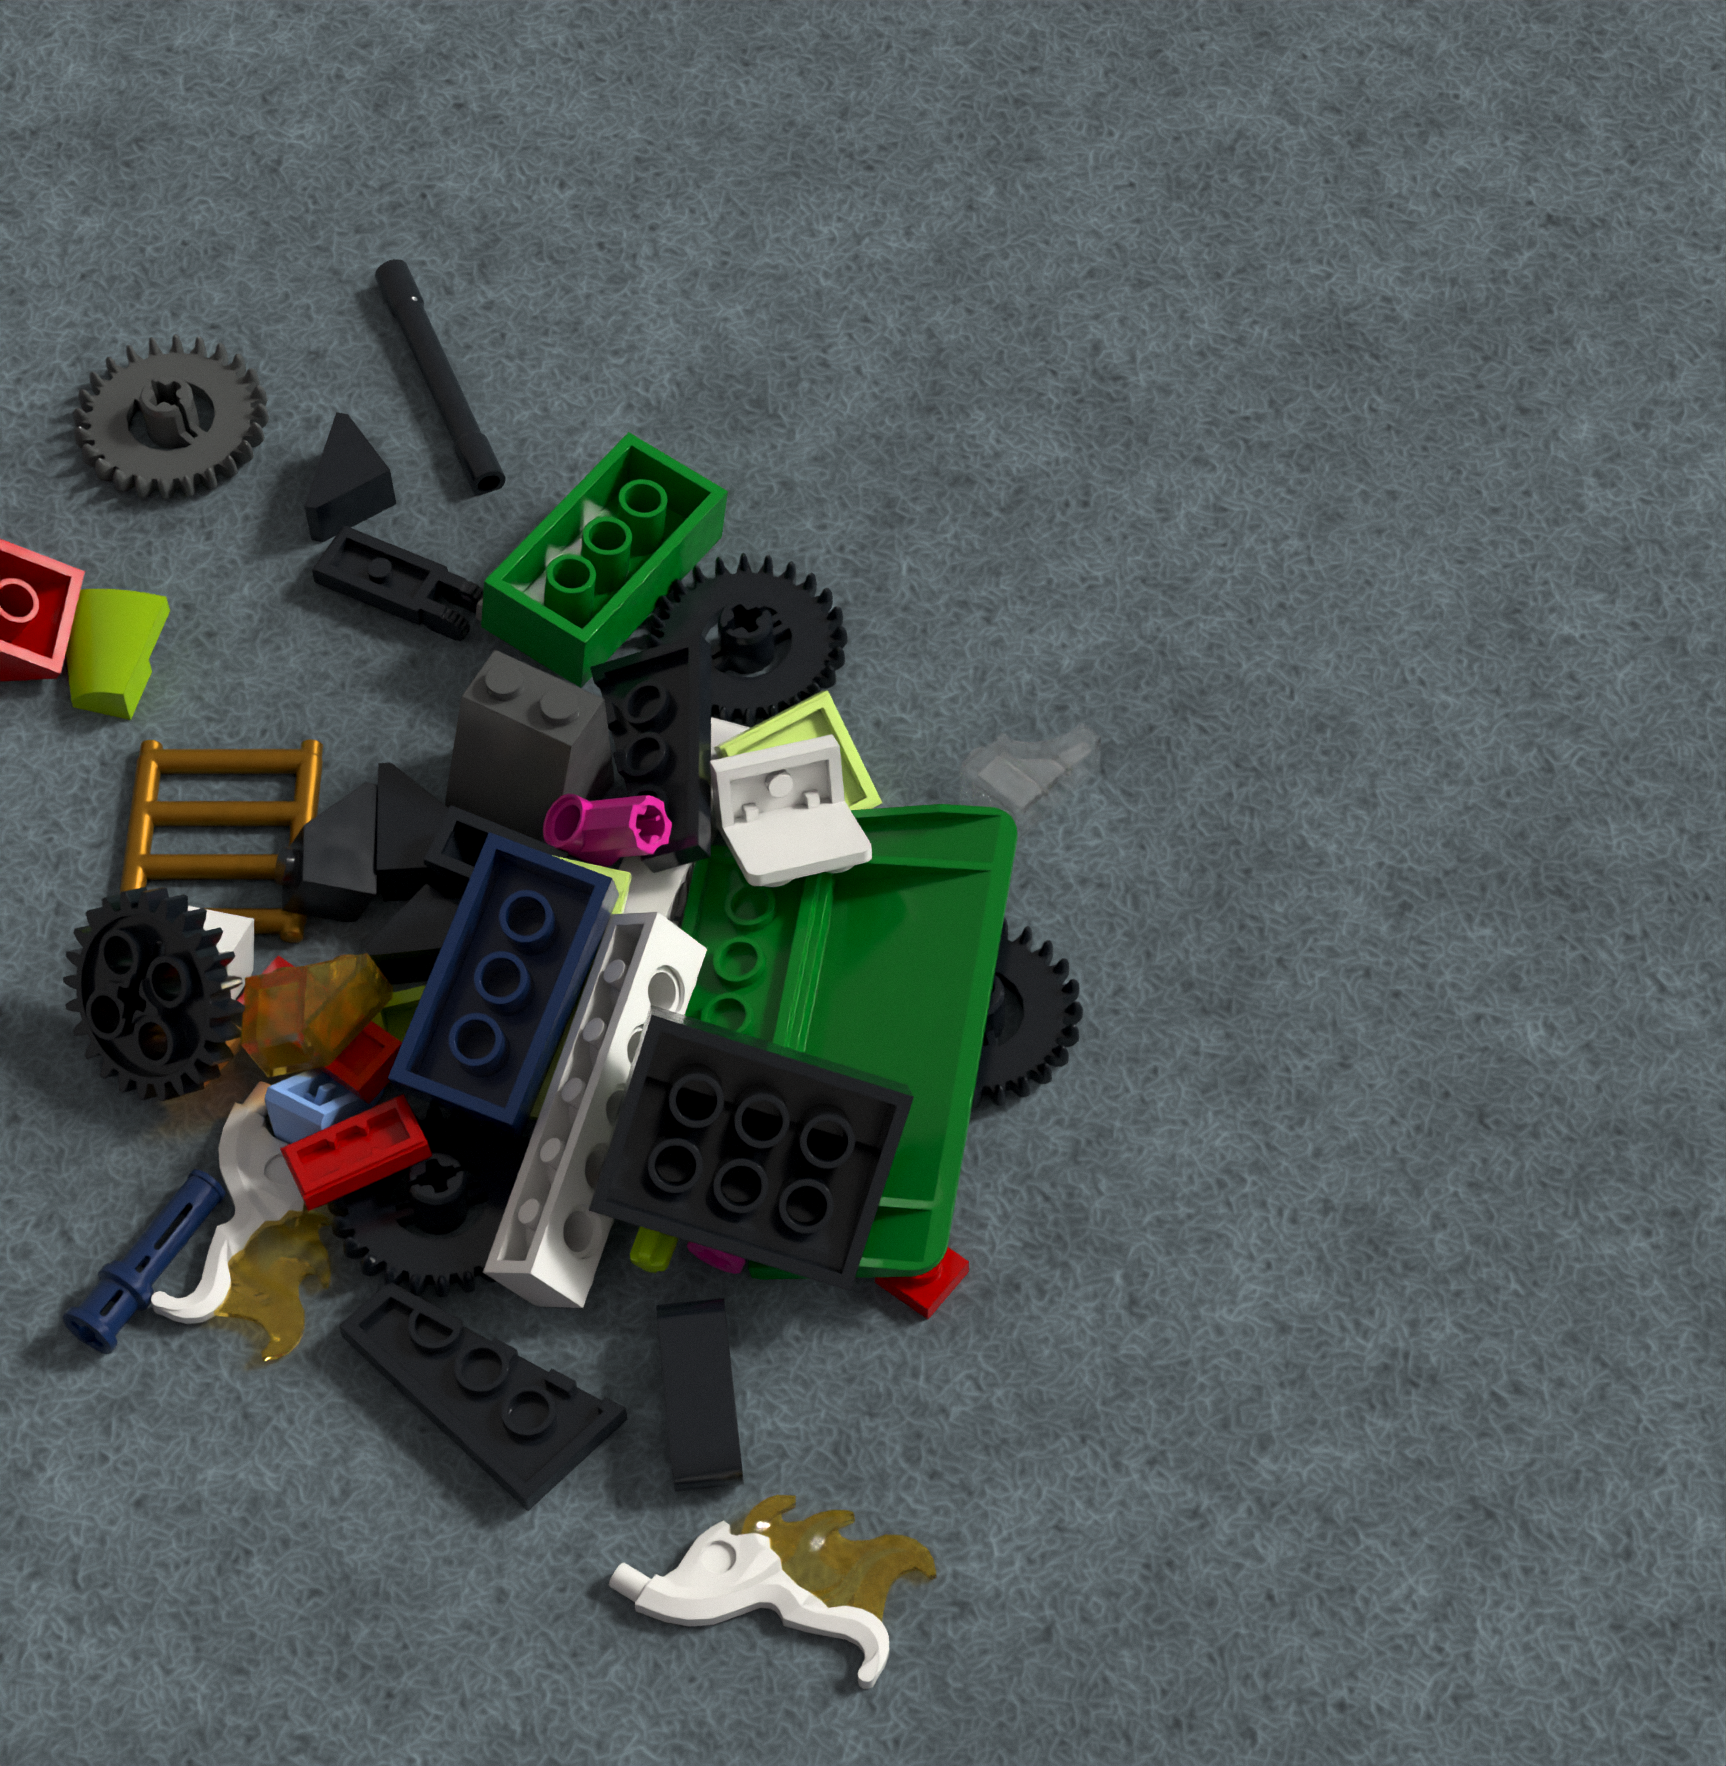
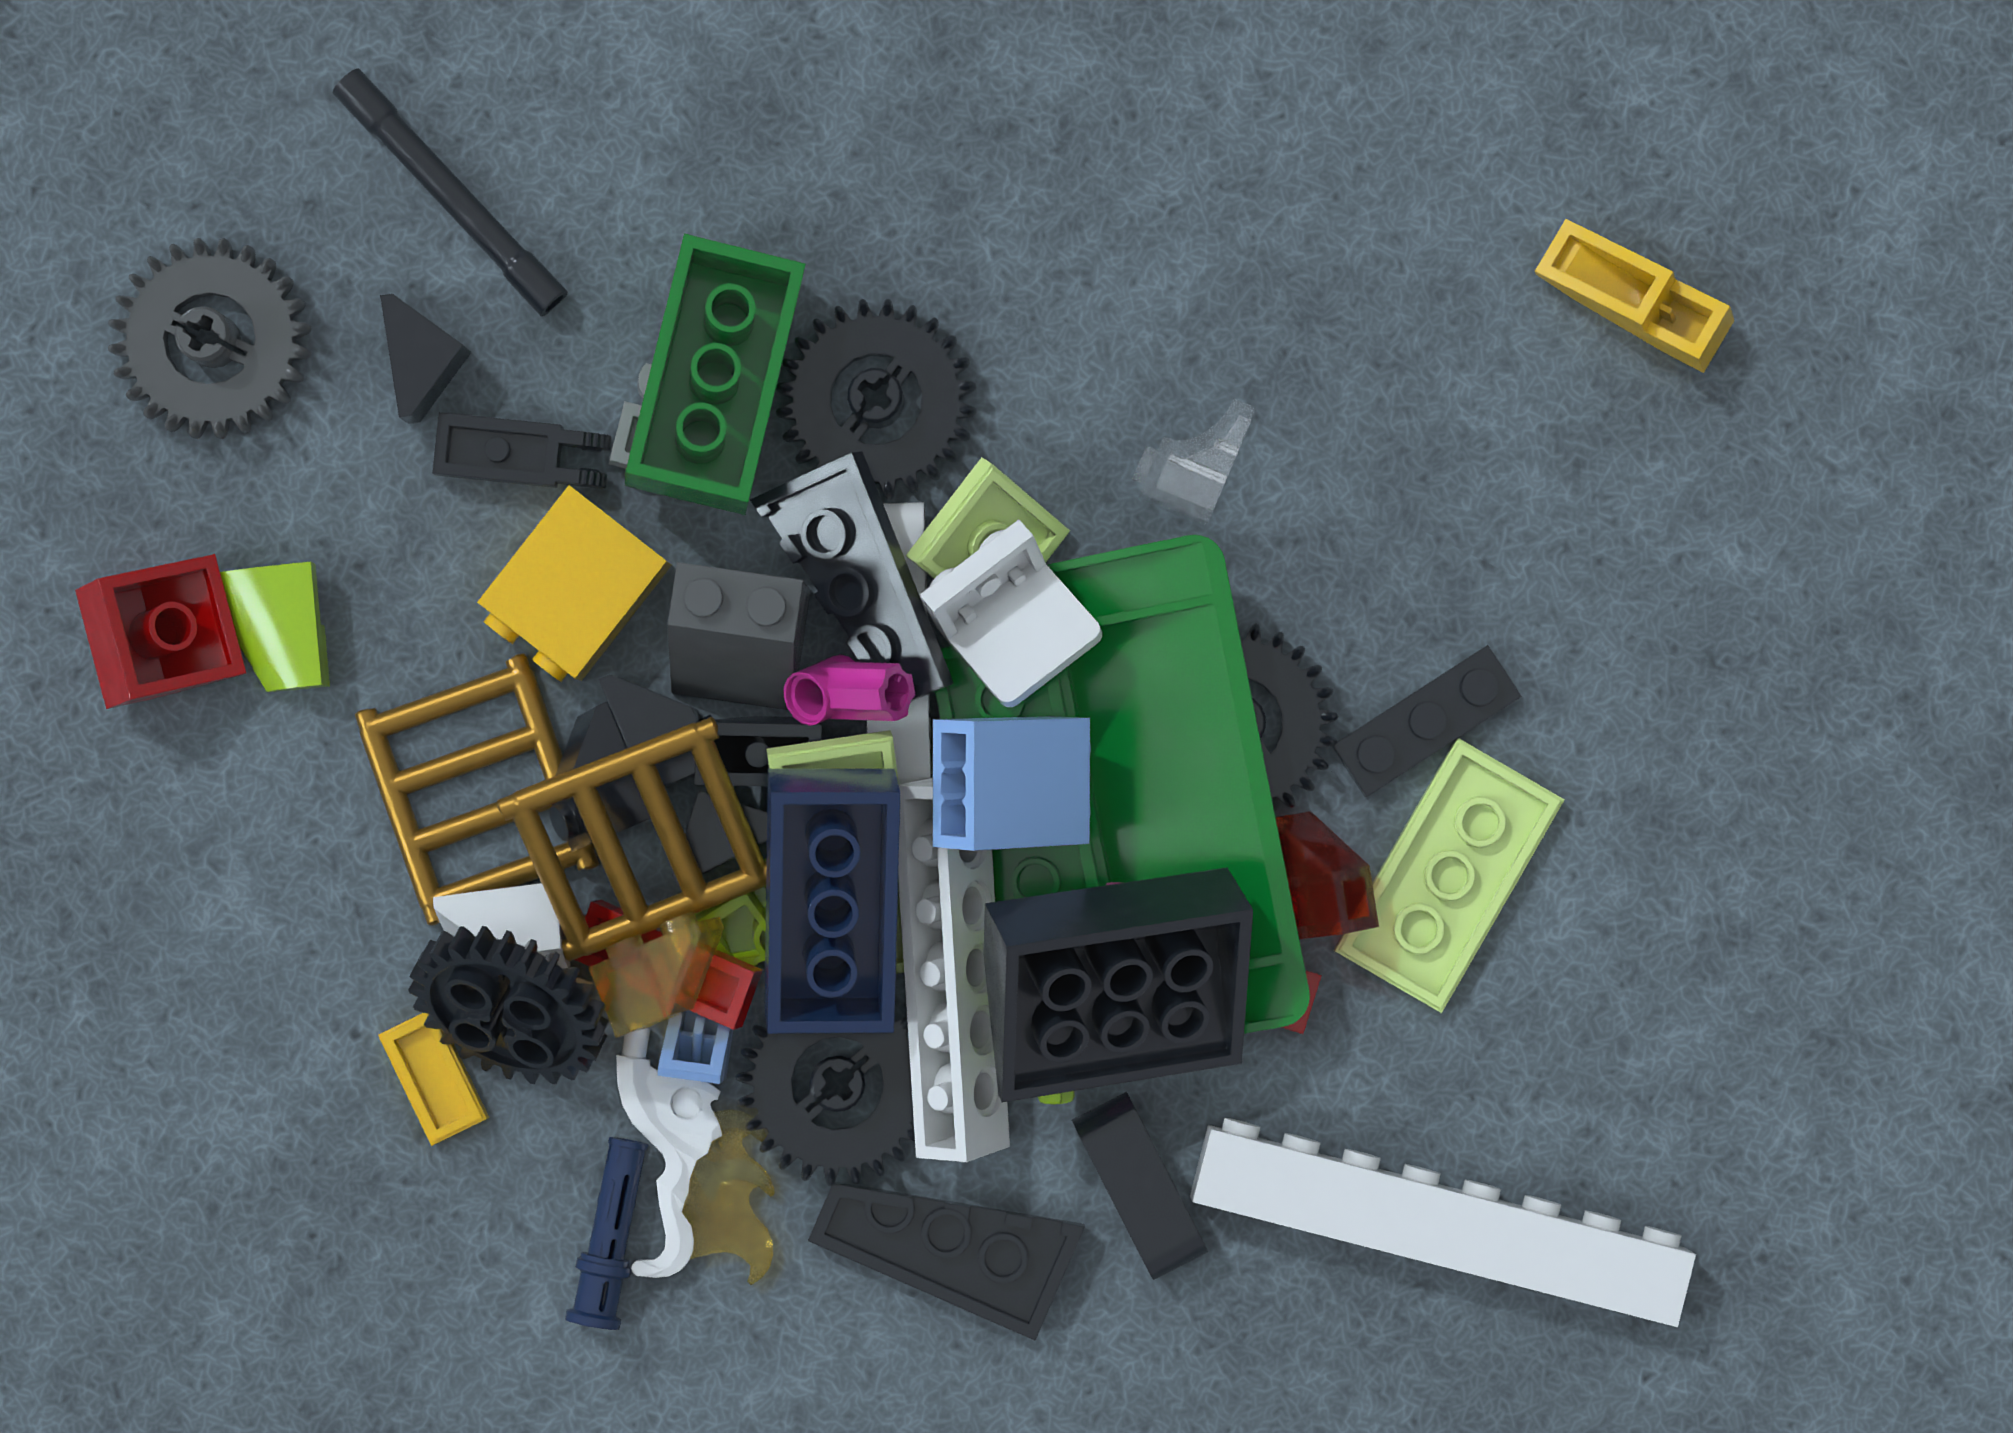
camera: 20 degrees left, 30 degrees up
red plate [280,1094,432,1211] -> none
piece [609,1495,937,1689] -> none
none -> yellow tile [378,1013,490,1146]
none -> yellow brick [477,485,672,682]
none -> pearl gold bar [497,717,767,961]
none -> light blue brick [933,716,1091,851]
none -> white brick [1190,1118,1696,1327]
none -> clear red slope [1276,811,1379,939]
none -> black plate [1332,645,1522,797]
none -> yellowish green tile [1333,738,1565,1013]
none -> yellow slope [1535,219,1735,373]

